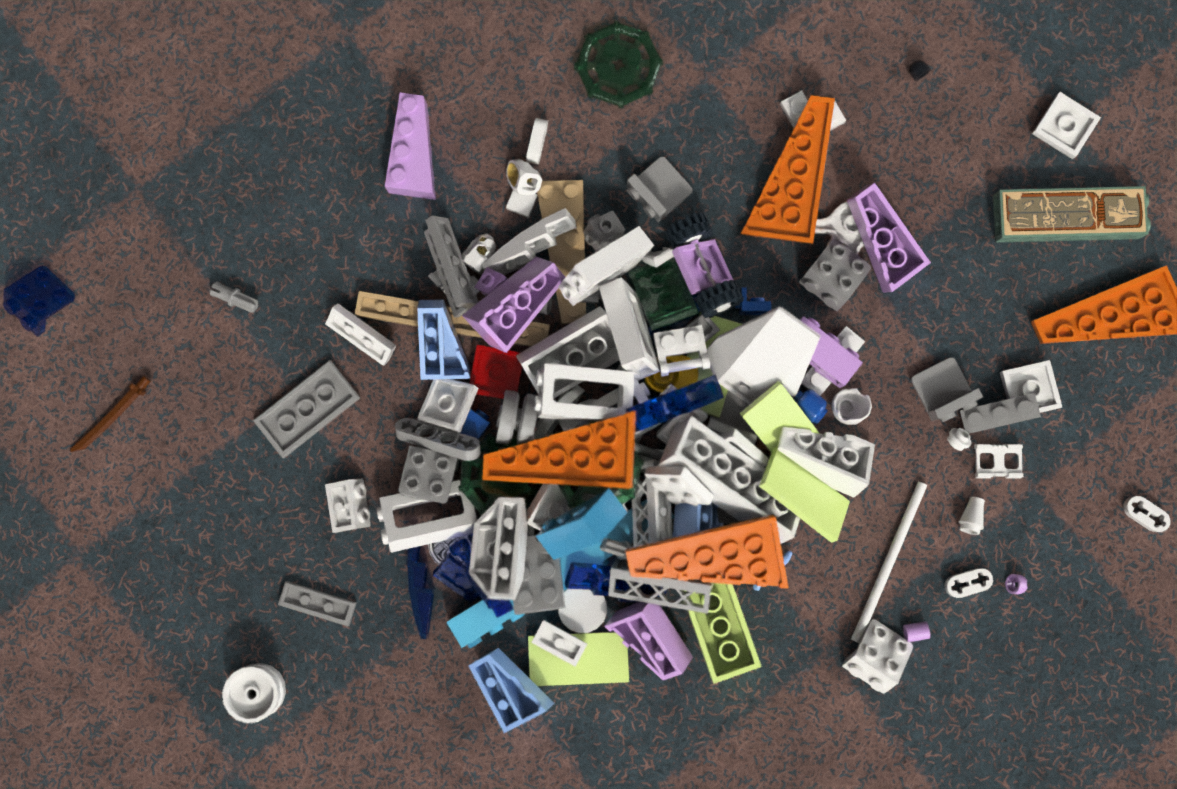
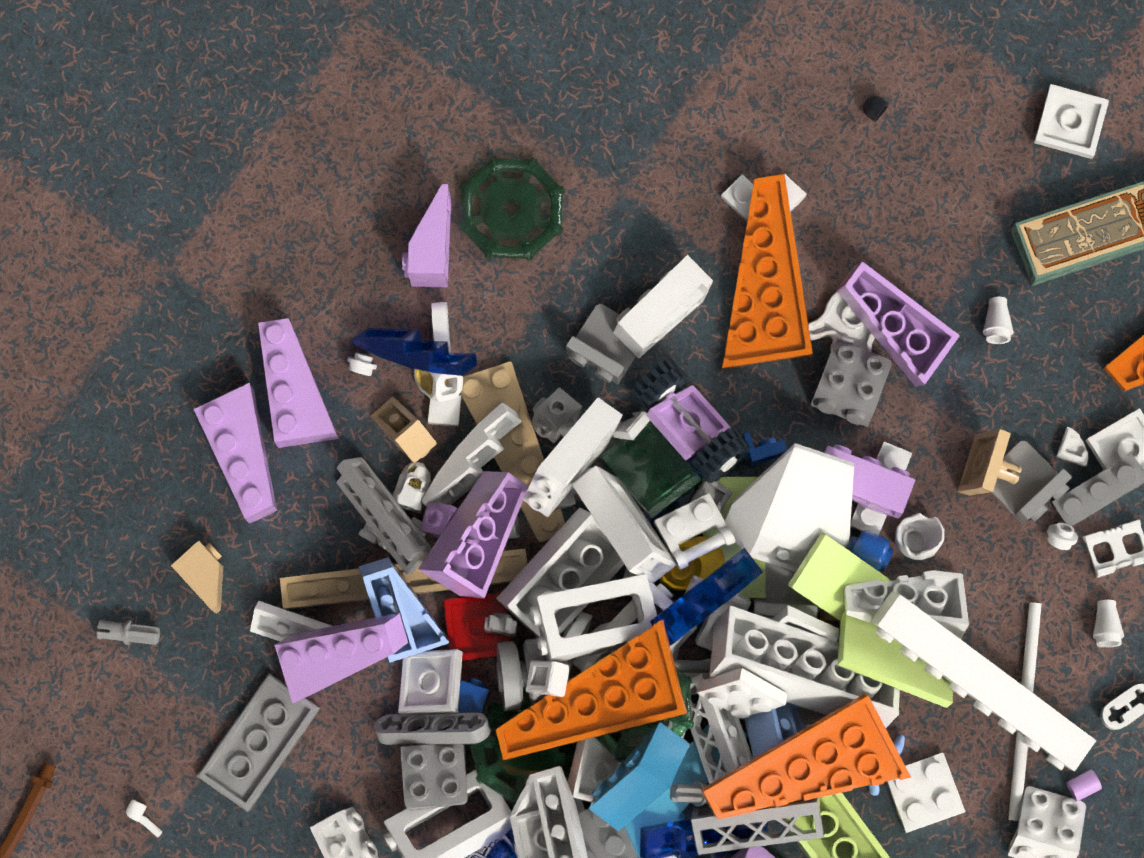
camera: 15 degrees left, 5 degrees down
none -> white hand [126,799,163,838]
none -> tan slope [171,541,223,614]
none -> lavender wedge [194,383,277,524]
none -> lavender wedge [275,613,408,704]
none -> white plate [347,352,377,376]
none -> clear blue slope [352,328,478,376]
none -> tan slope [370,396,437,464]
none -> lavender slope [402,184,451,287]
none -> light grey plate [484,613,518,637]
none -> white slope [526,660,569,697]
none -> white wedge [614,255,713,359]
none -> white brick [870,591,1096,771]
none -> white plate [886,753,965,833]
none -> tan tile [957,429,1022,496]
none -> white cone [983,297,1014,344]
none -> white tile [1056,427,1088,467]

